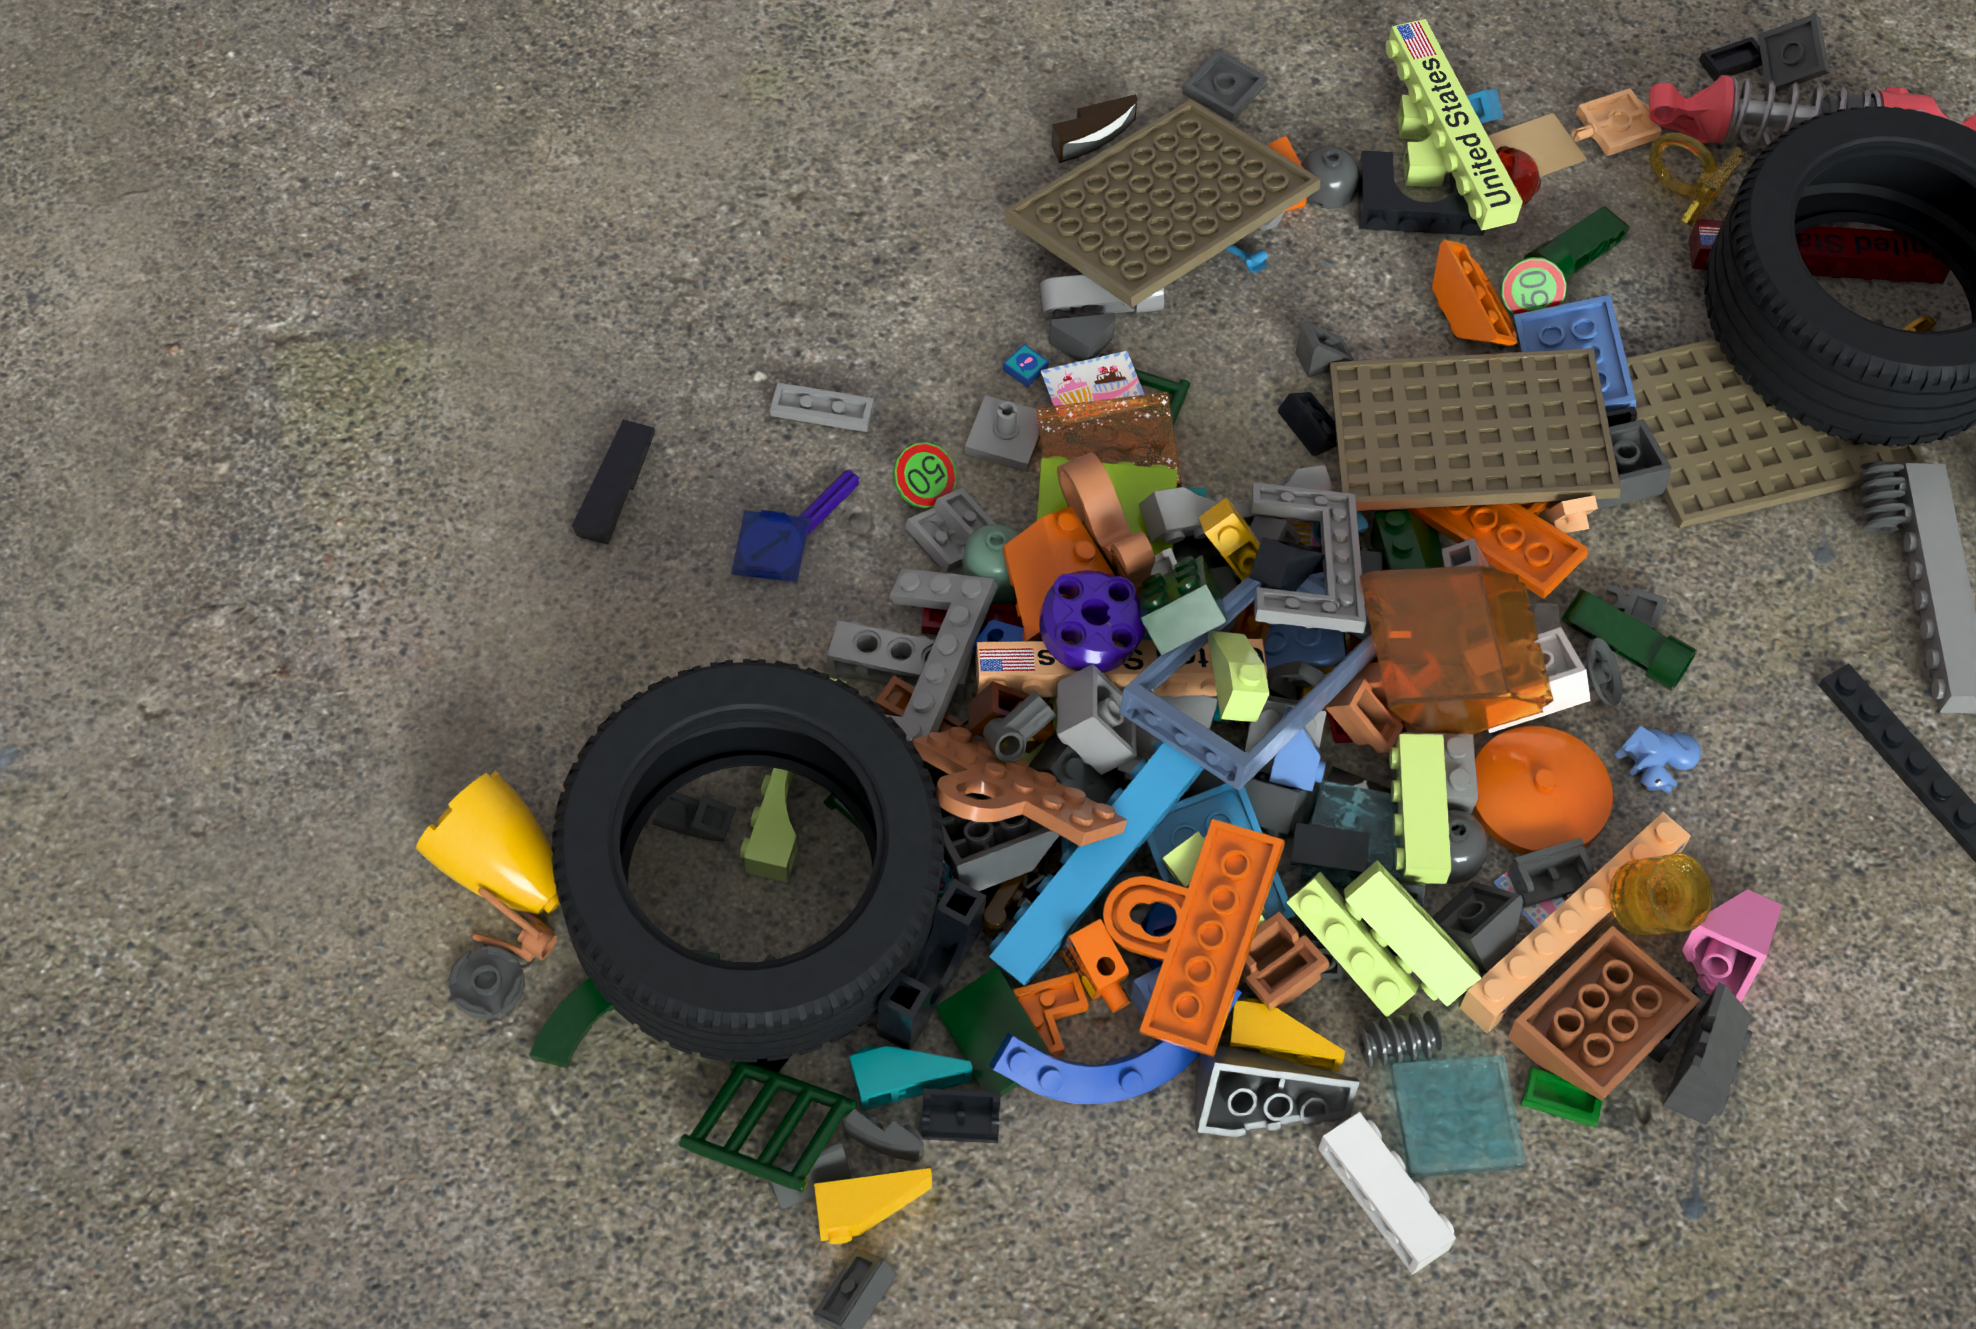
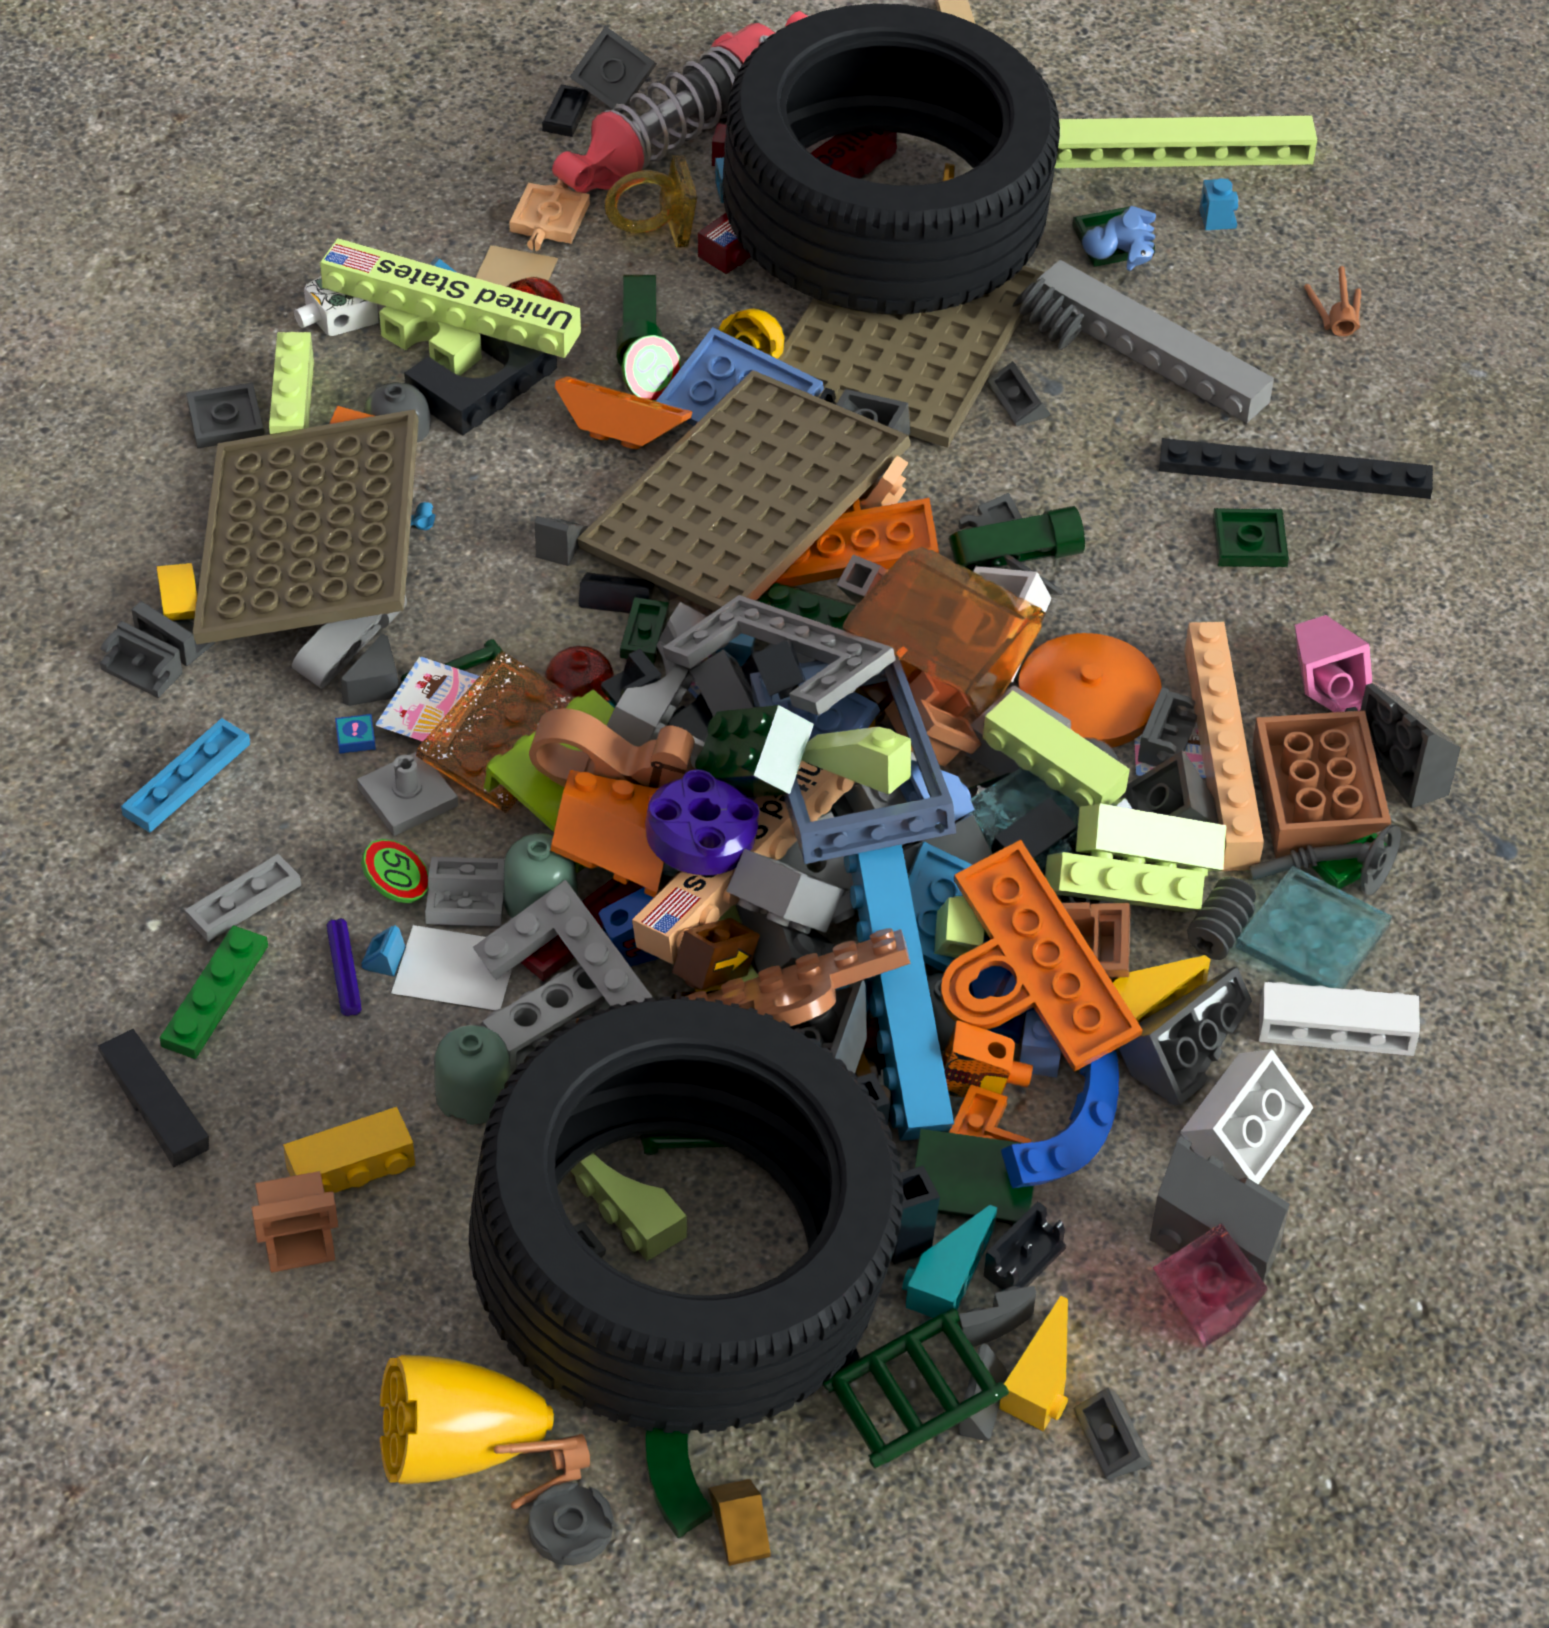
camera: 50 degrees left, 10 degrees down
clear blue piece [731,510,810,582] -> none
dark grey piece [983,691,1057,762] -> none
dark brown slope [1051,94,1138,163] -> none
yellow slope [1198,497,1260,581] -> none
clear yellow wheel [1609,853,1713,937] -> none
medium blue animal [1614,726,1701,793] -> none
none -> dark grey hinge [100,621,182,698]
none -> dark azure plate [121,718,250,833]
none -> dark grey panel [131,601,215,666]
none -> yellow slope [156,563,197,621]
none -> green plate [159,925,268,1059]
none -> nougat plate [251,1171,338,1273]
none -> yellowish green brick [269,332,314,434]
none -> yellow brick [283,1106,415,1193]
none -> white torso [294,276,379,336]
none -> dark azure slope [361,925,406,976]
none -> white sticker [391,925,512,1010]
none -> sand green cylinder [434,1025,511,1125]
none -> clear red cylinder [544,645,615,709]
none -> black panel [601,648,662,707]
none -> dark green plate [620,597,669,663]
none -> pearl gold slope [708,1479,771,1566]
none -> yellow cylinder [718,308,785,359]
none -> dark grey slope [987,361,1051,426]
none -> dark grey wedge [1150,1136,1290,1286]
none -> clear pink slope [1153,1223,1268,1348]
none -> white slope [1180,1049,1313,1184]
none -> dark green tile [1213,508,1289,567]
none -> dark grey dish [1249,824,1401,895]

